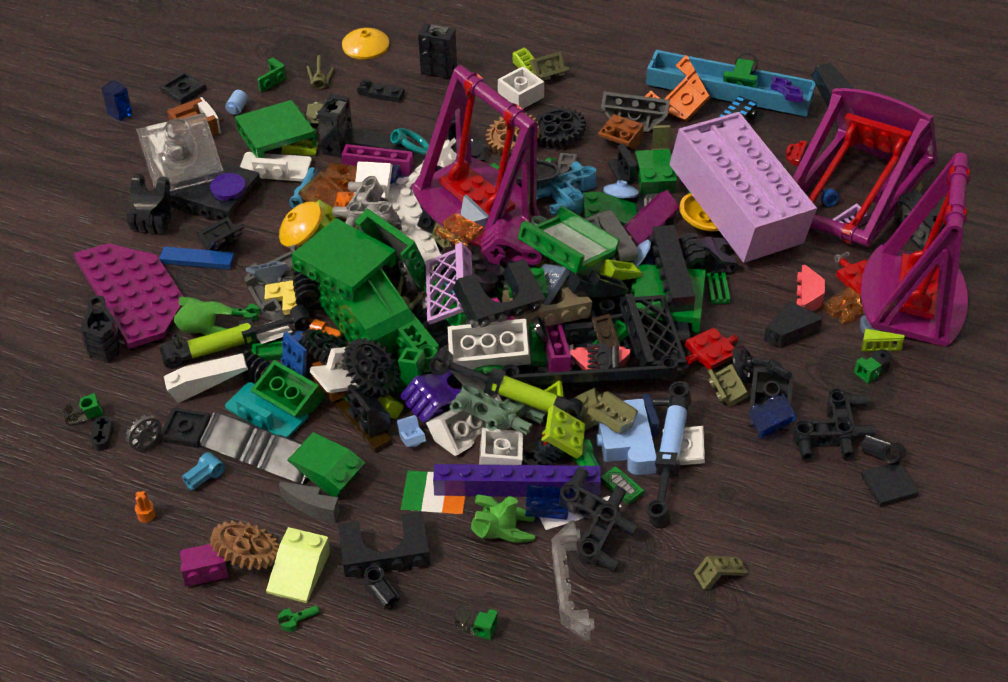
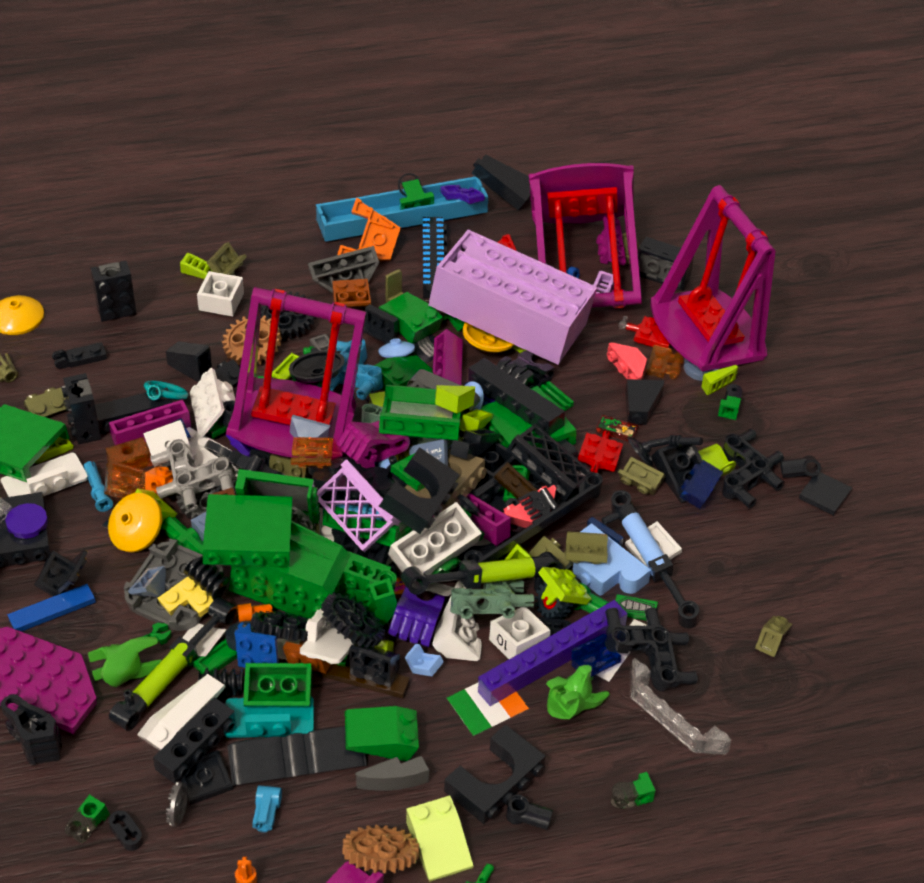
camera: 40 degrees left, 0 degrees up
none -> black brick [153,698,236,784]
none -> black piece [204,440,287,476]
none -> lime slope [435,385,475,413]
none -> tile [596,415,638,441]
none -> lime piece [698,444,736,479]

